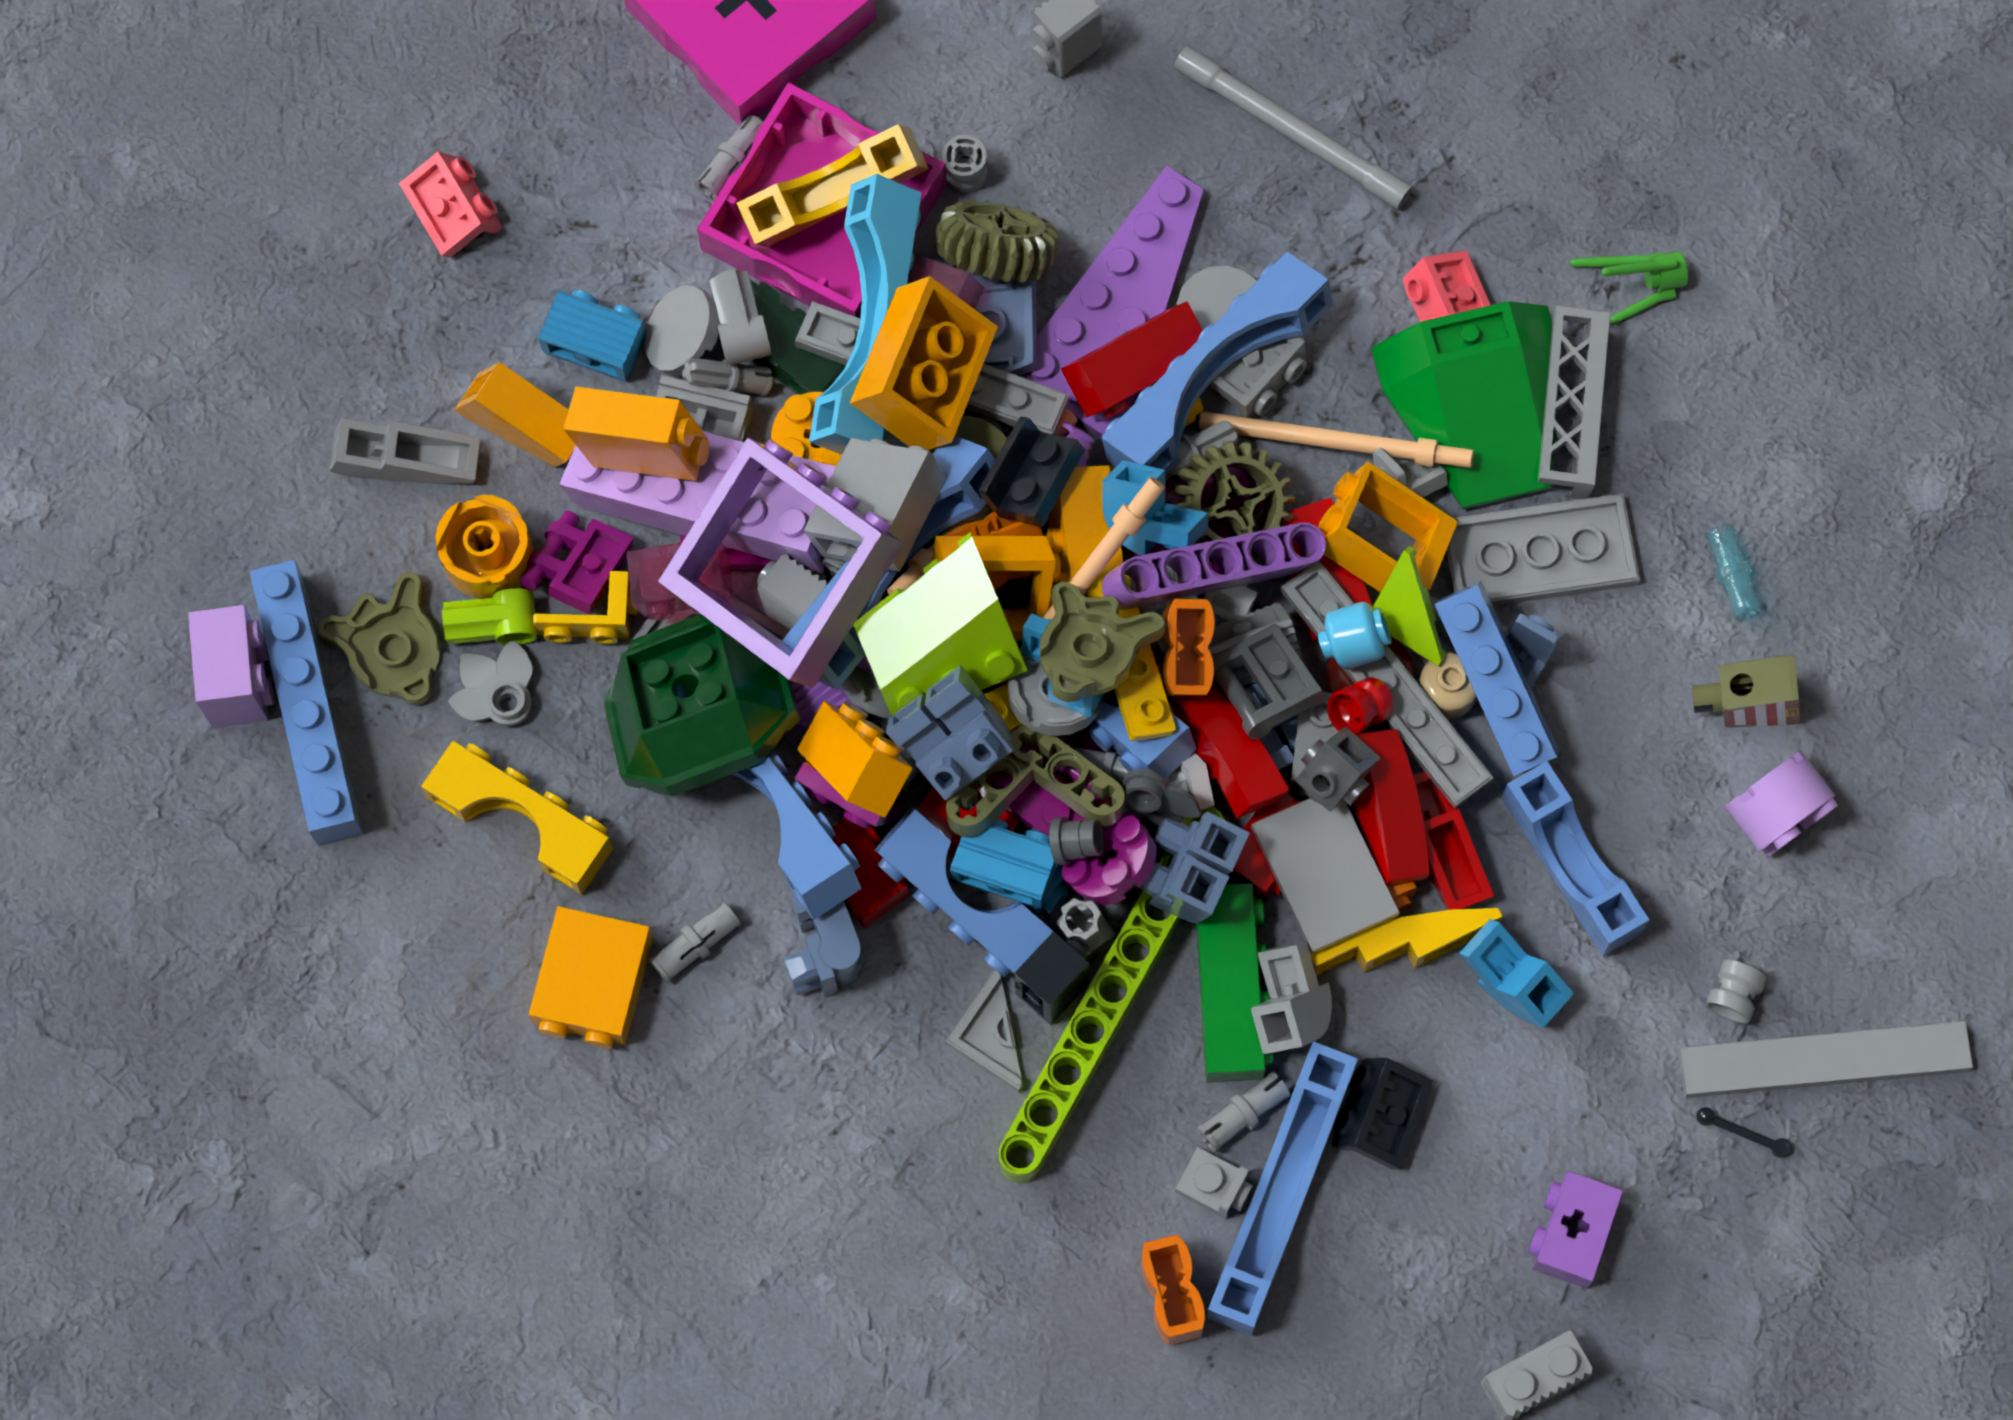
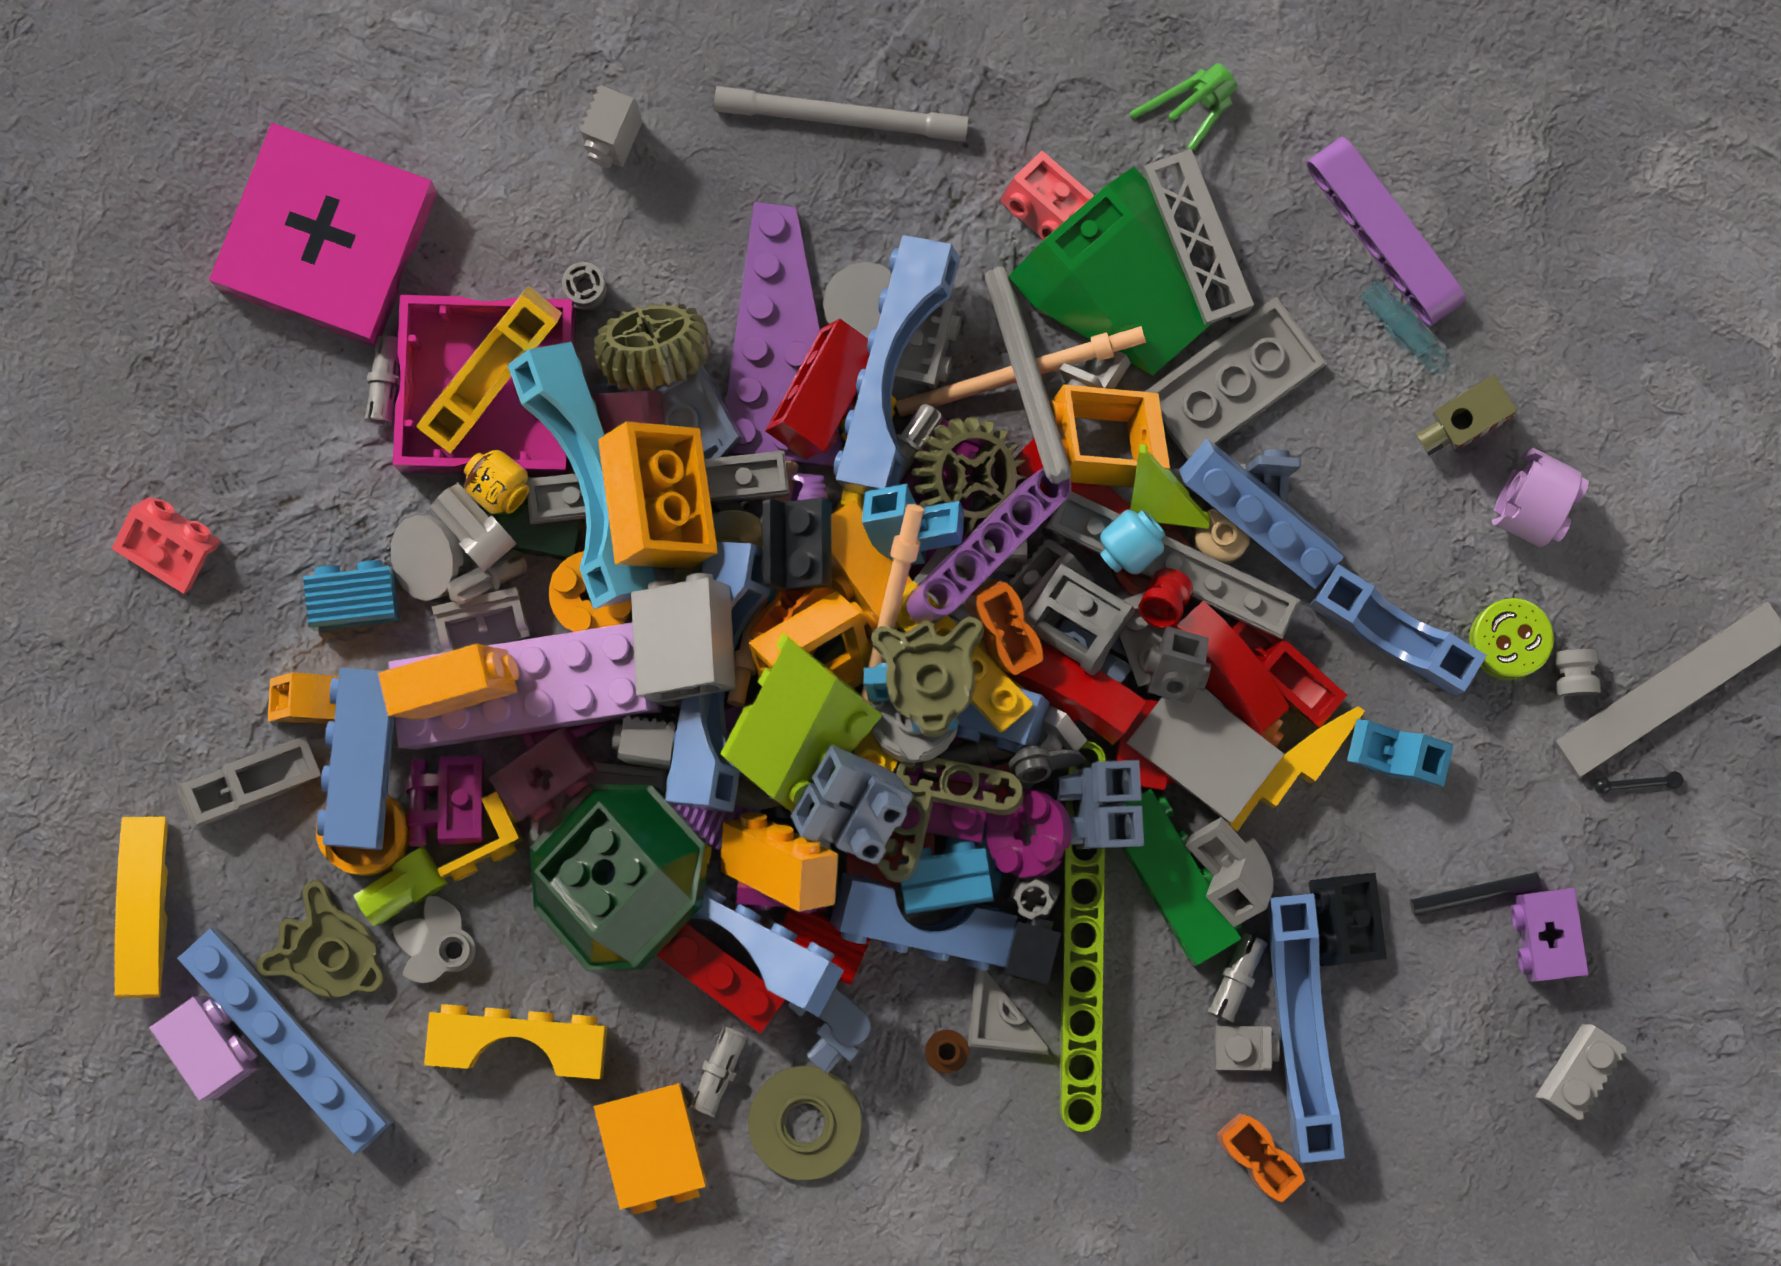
camera: 35 degrees left, 10 degrees up
medium lavender window [658,438,904,688] -> none
dark grey piece [1049,817,1104,866] -> none
none -> yellow slope [115,817,168,999]
none -> medium blue brick [317,667,395,850]
none -> yellow head [464,450,530,514]
none -> red brick [656,923,786,1033]
none -> olive piece [748,1066,862,1180]
none -> reddish brown plate [925,1030,969,1073]
none -> light grey axle [985,266,1071,484]
none -> medium lavender beam [1306,136,1466,326]
none -> black bar [1410,872,1541,916]
none -> lime head [1469,598,1554,680]

